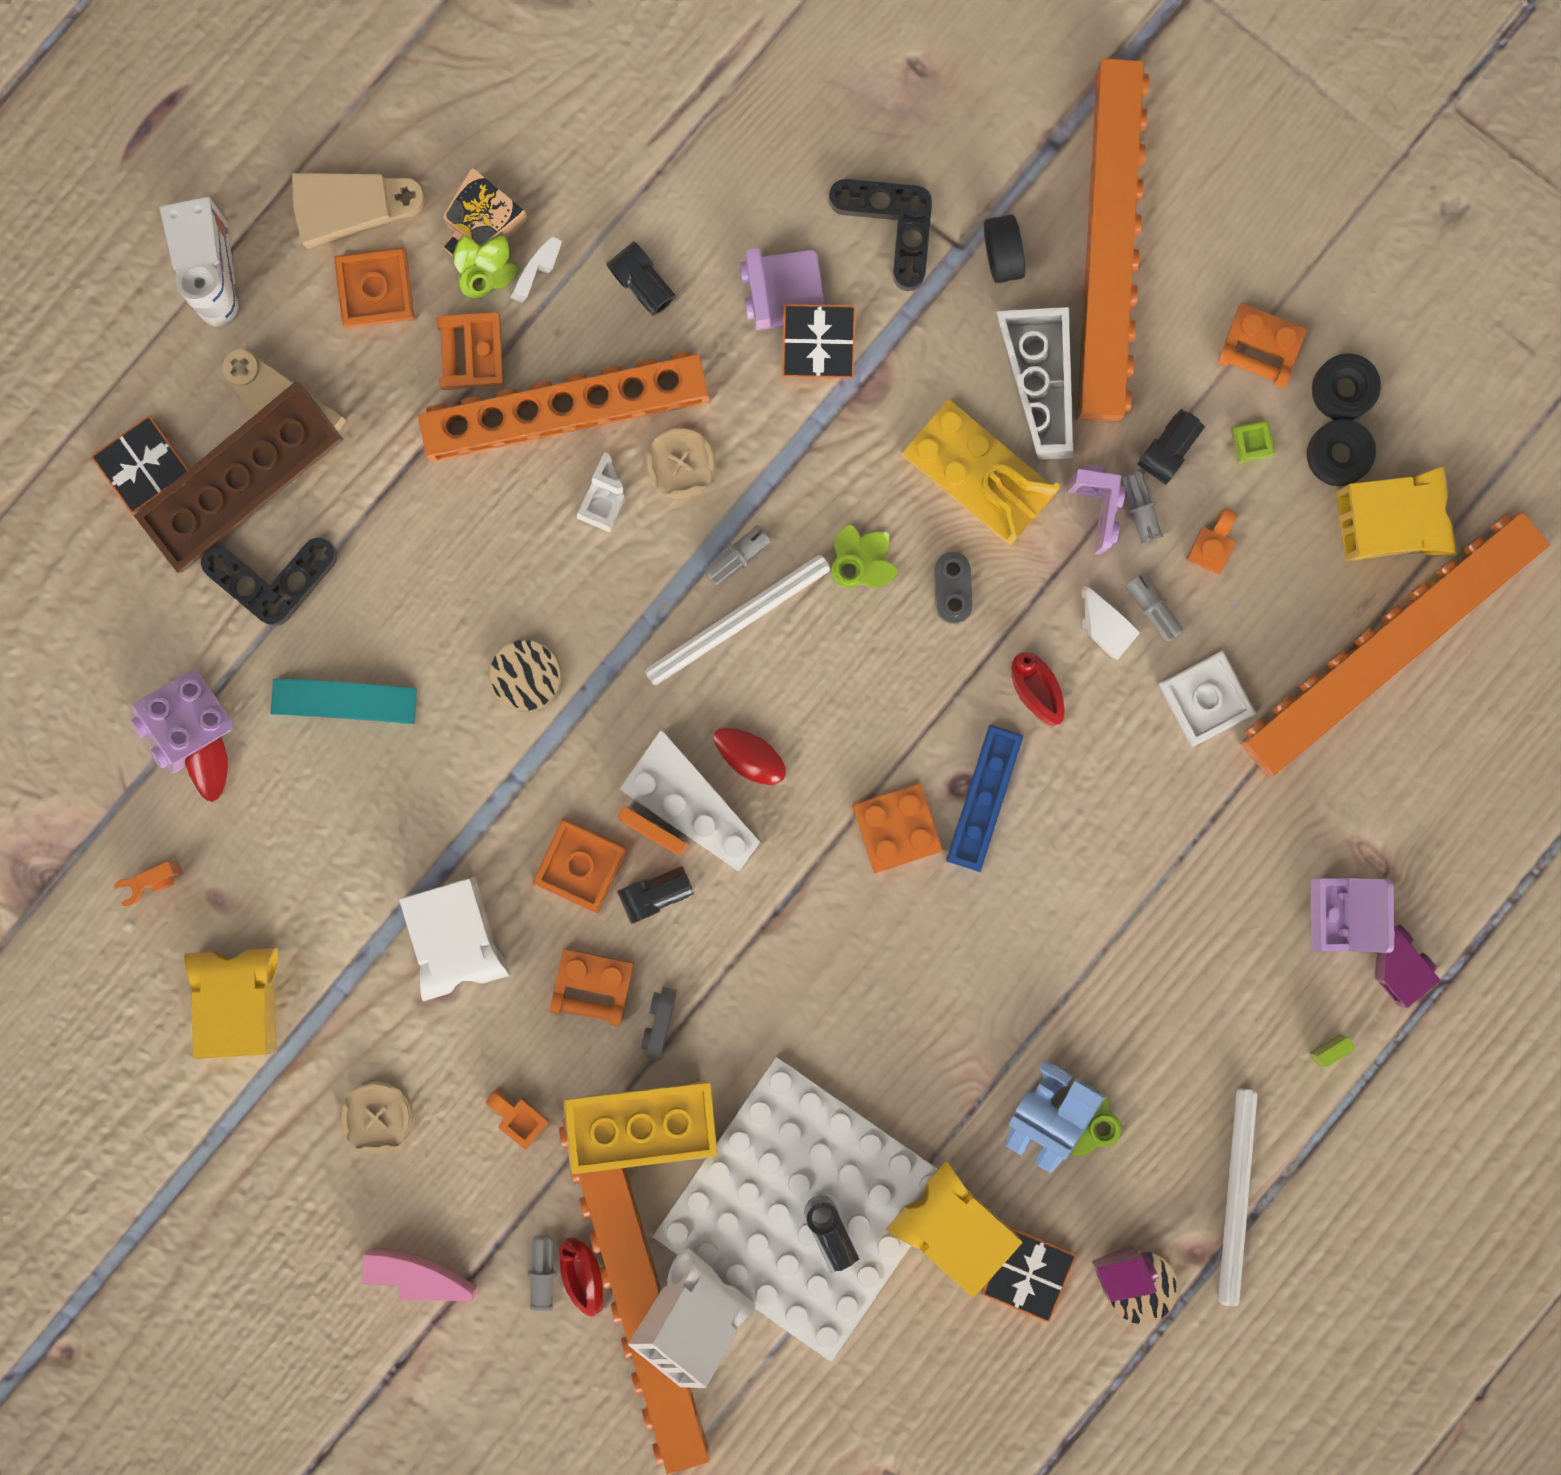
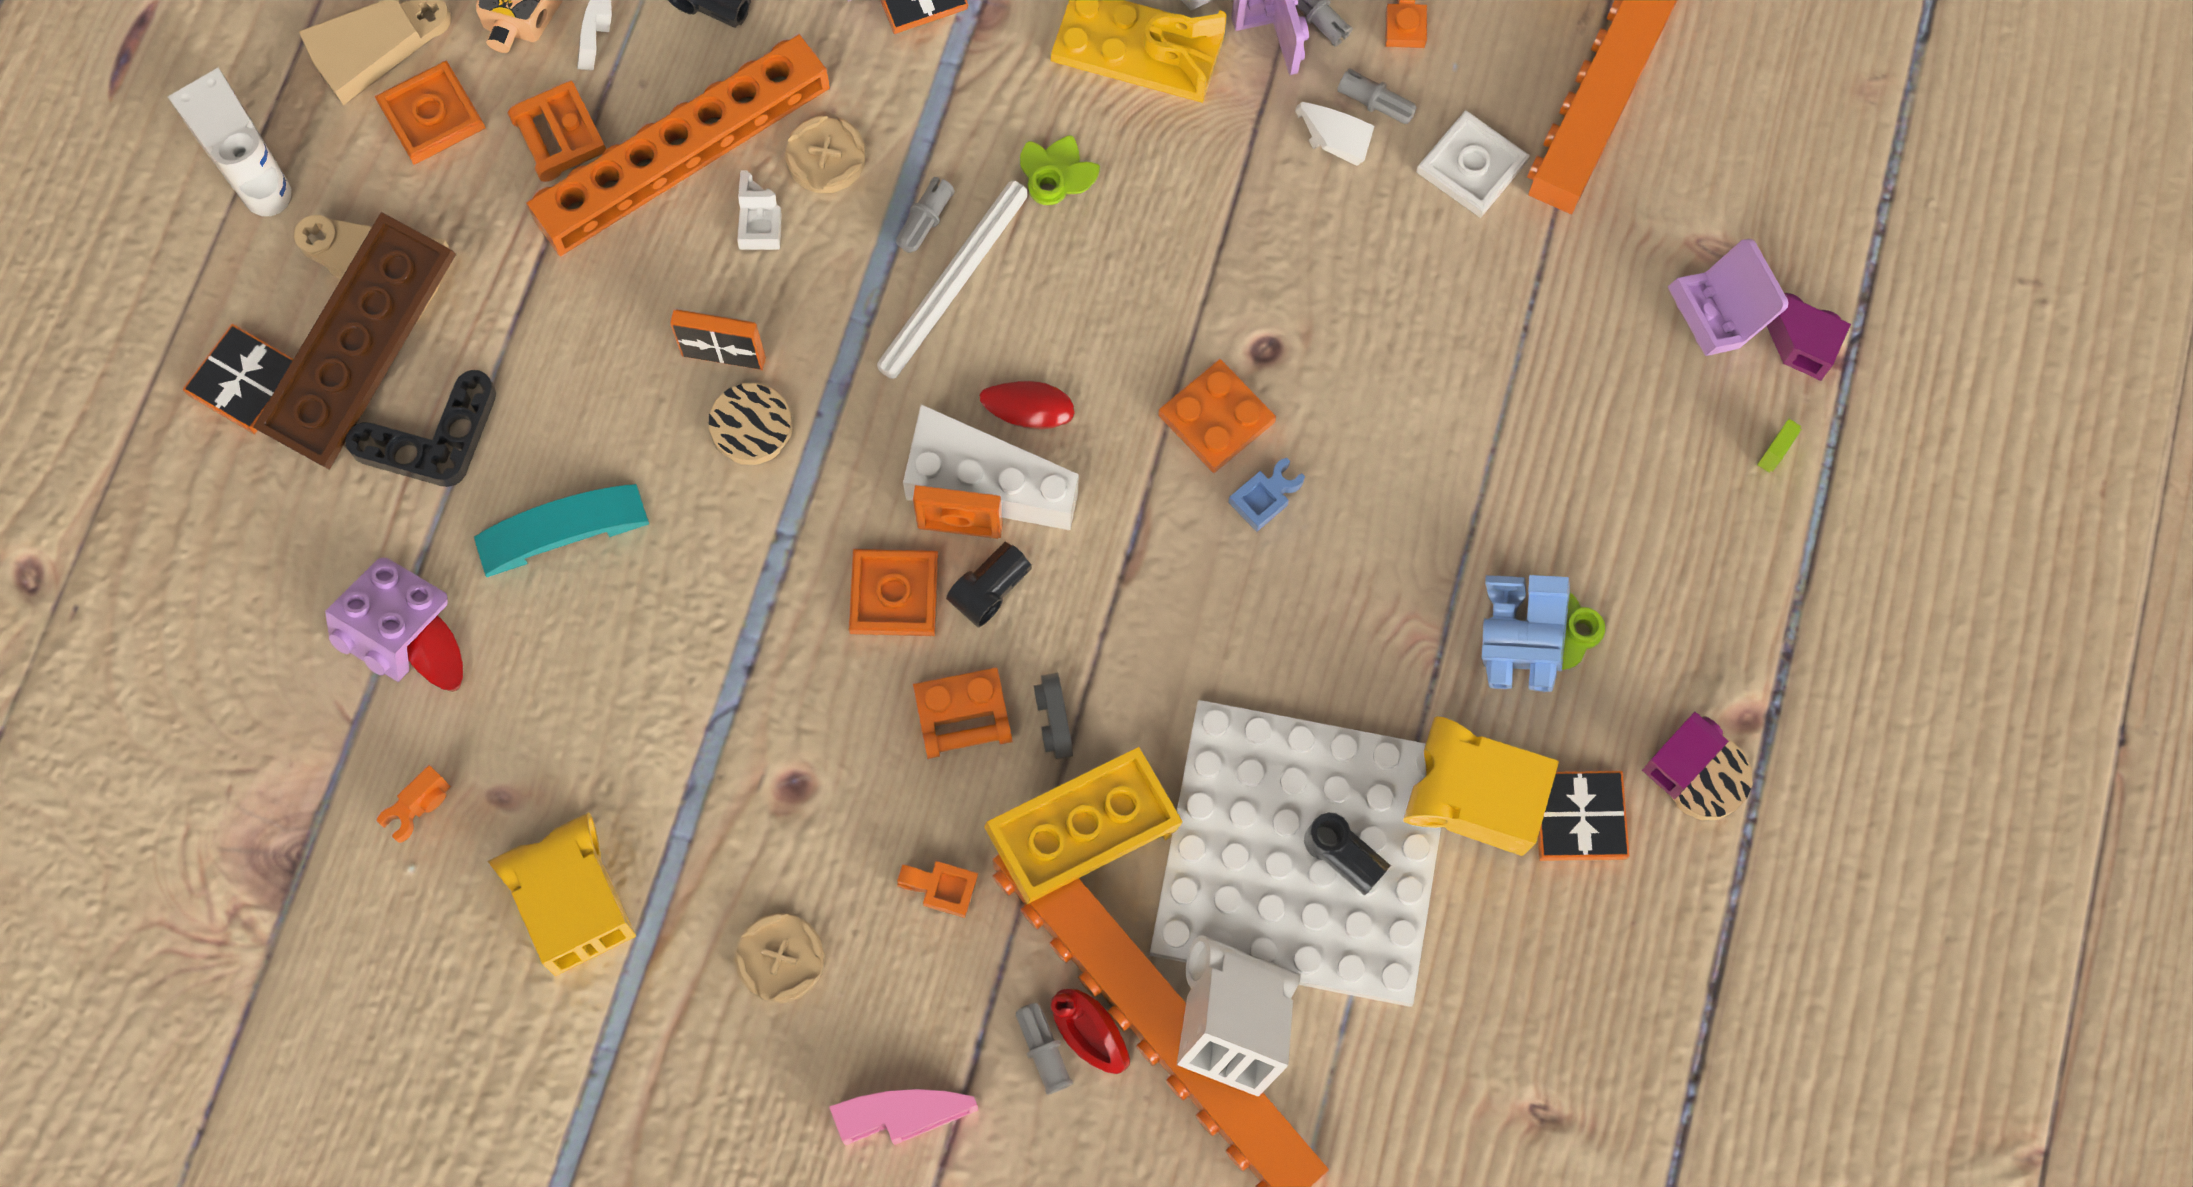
camera: 25 degrees left, 15 degrees down
white piece [399,876,511,1001] -> none
lime plate [453,234,519,299] -> none
dark grey plate [934,552,973,624] -> none
blue tile [946,724,1024,872] -> none
red arm [1011,652,1065,727] -> none
white axle [1218,1088,1257,1306] -> none
none -> tile [670,309,766,370]
none -> medium blue plate [1228,458,1305,532]

